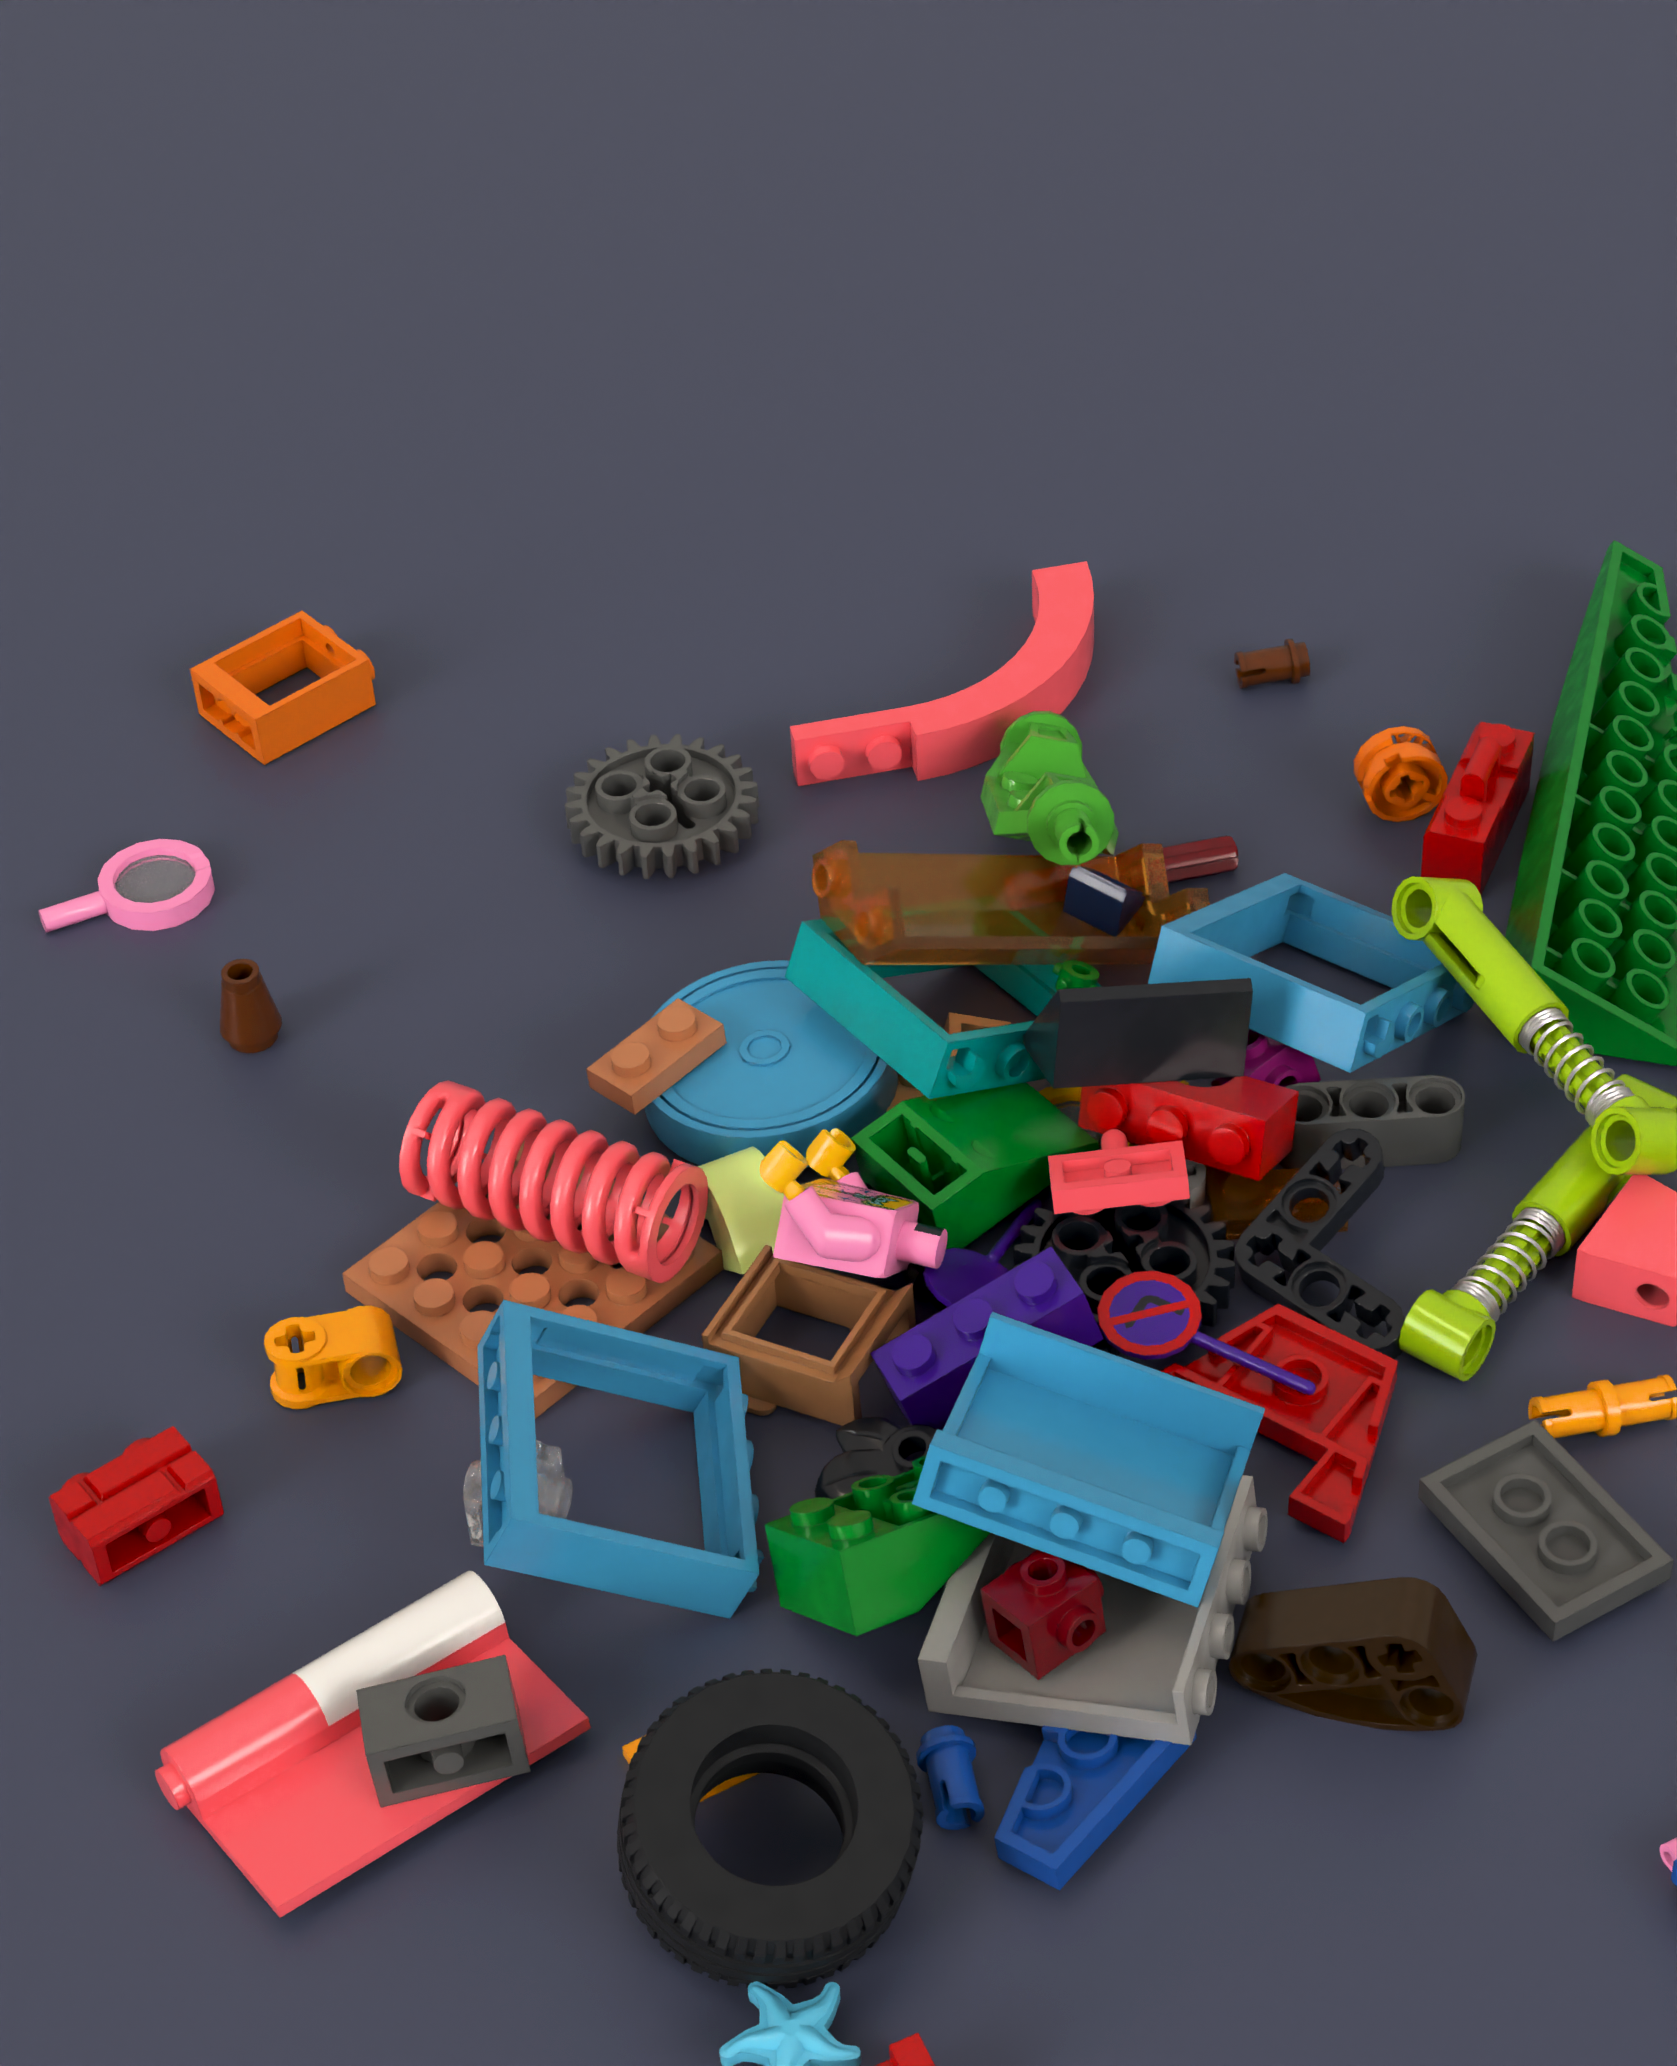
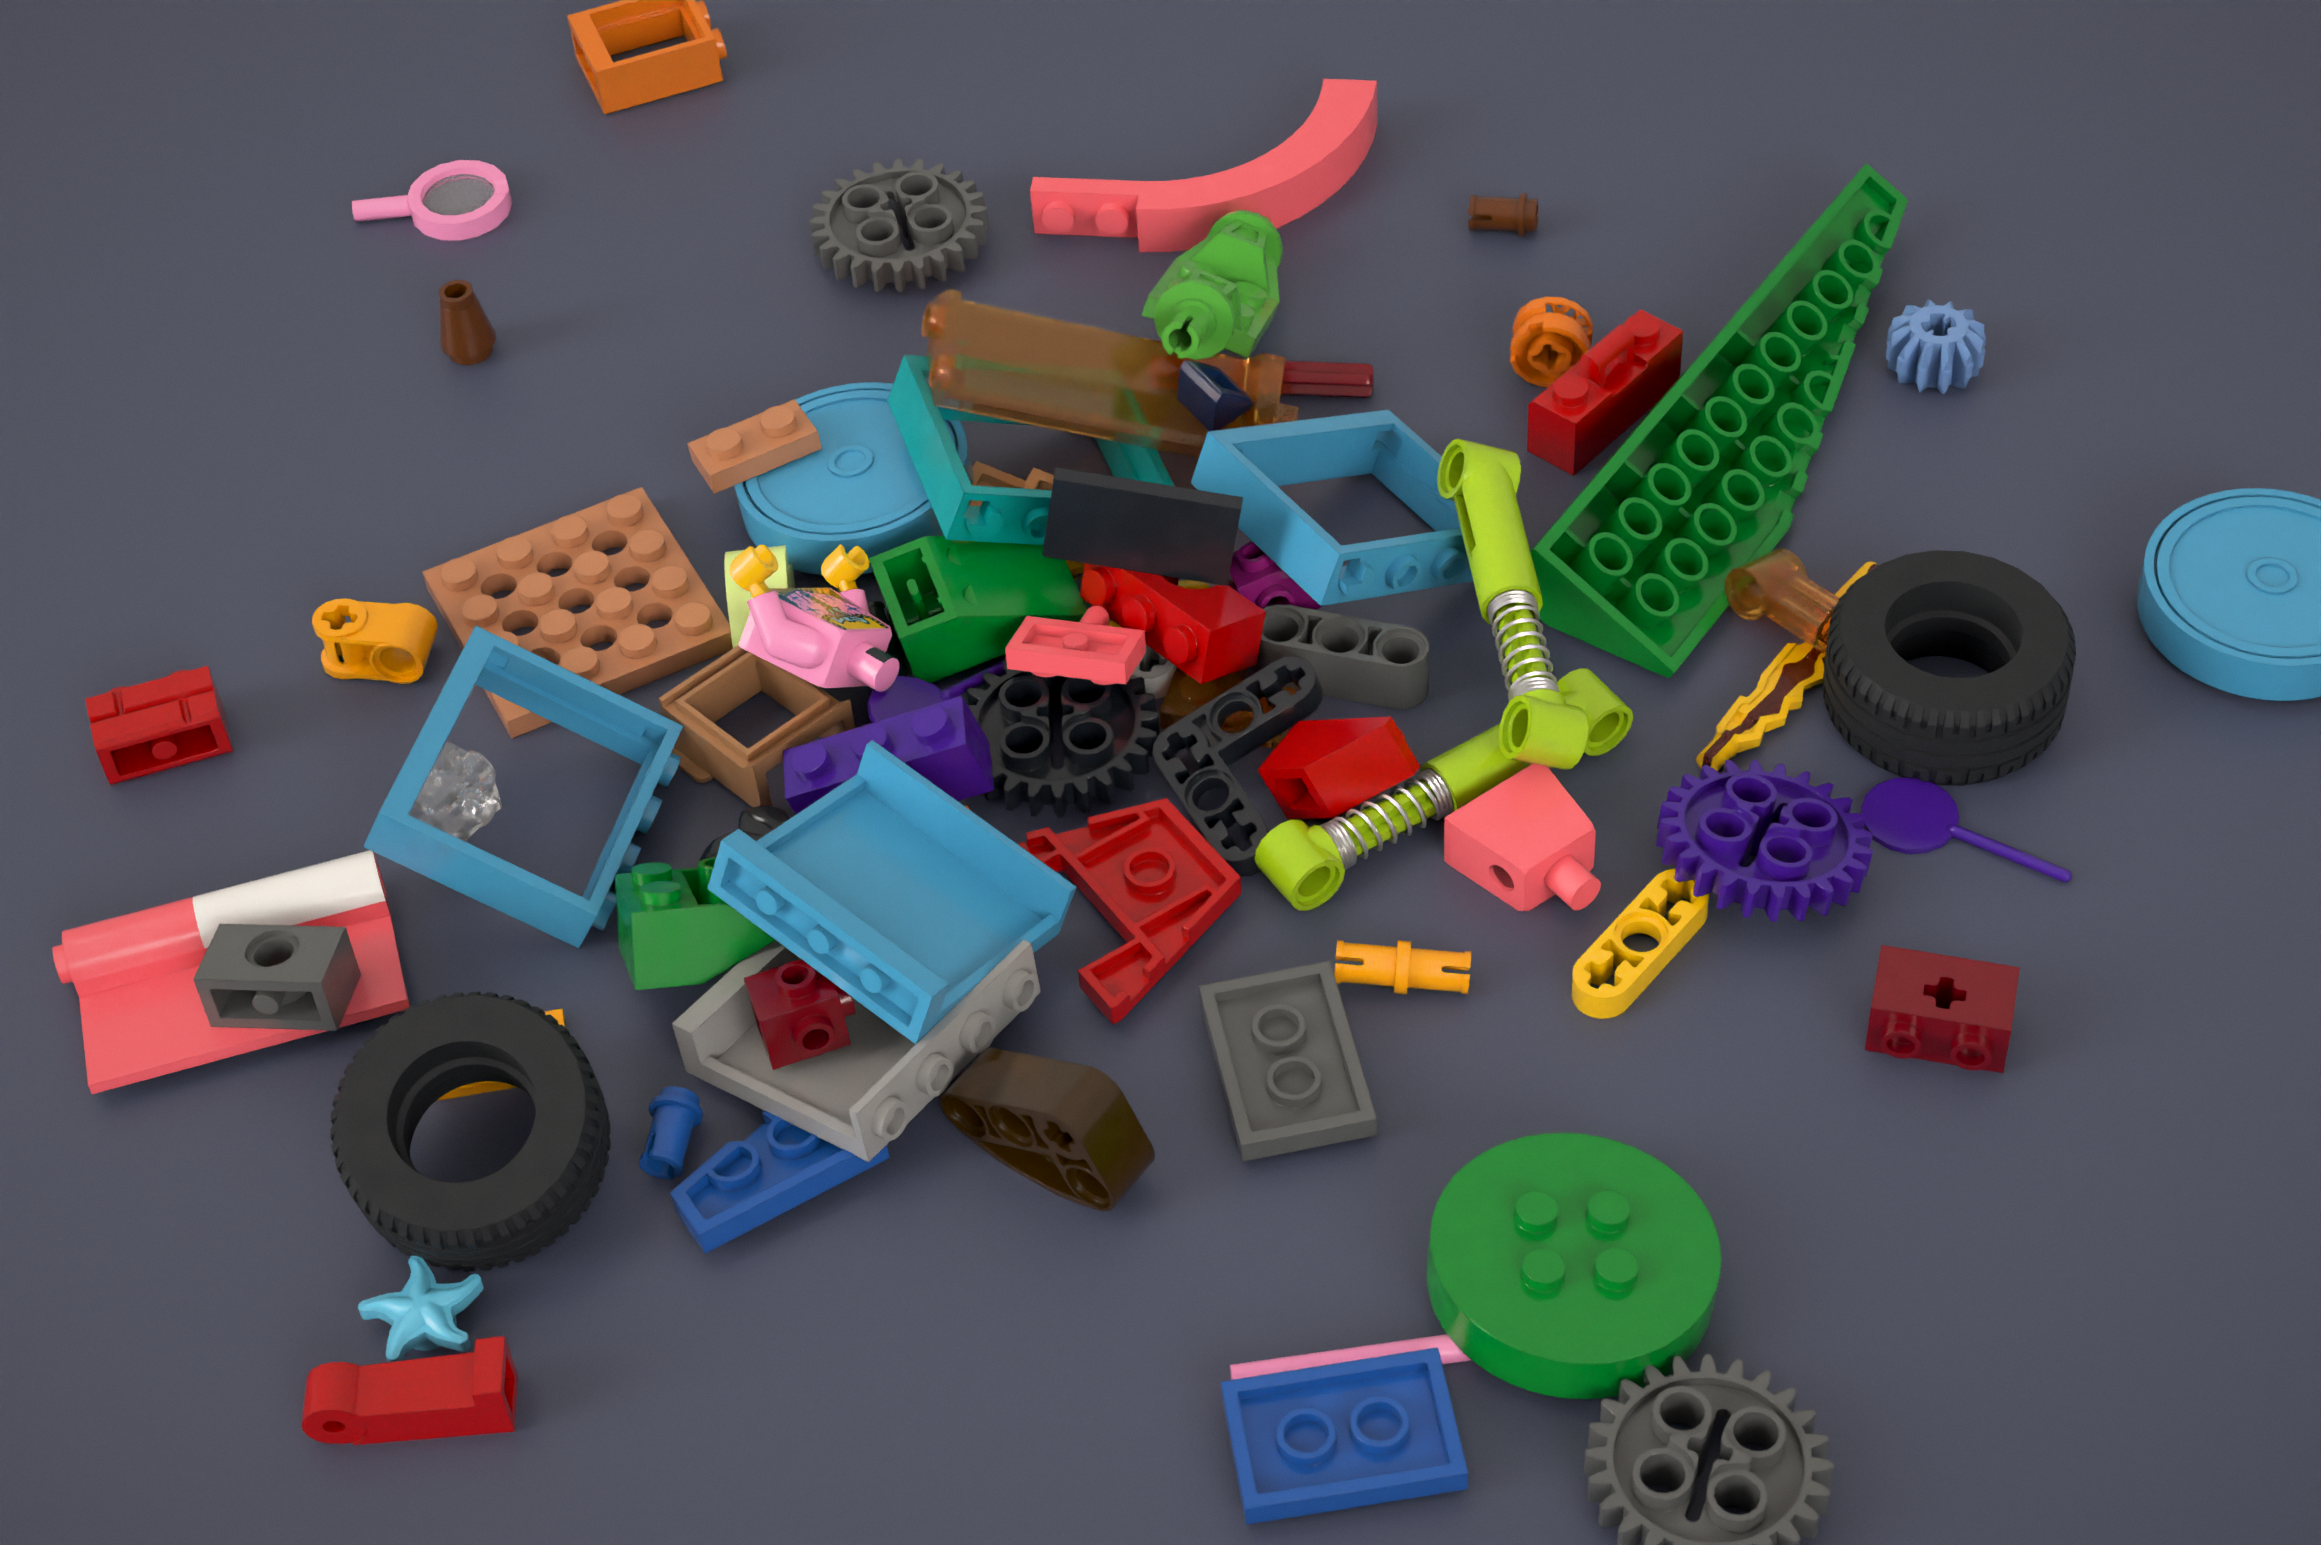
camera: 20 degrees right, 5 degrees up
coral piece [399,1080,709,1283] -> none
green piece [1052,960,1099,991] -> none
piece [1097,1271,1316,1395] -> none
none -> red slope [1258,717,1420,819]

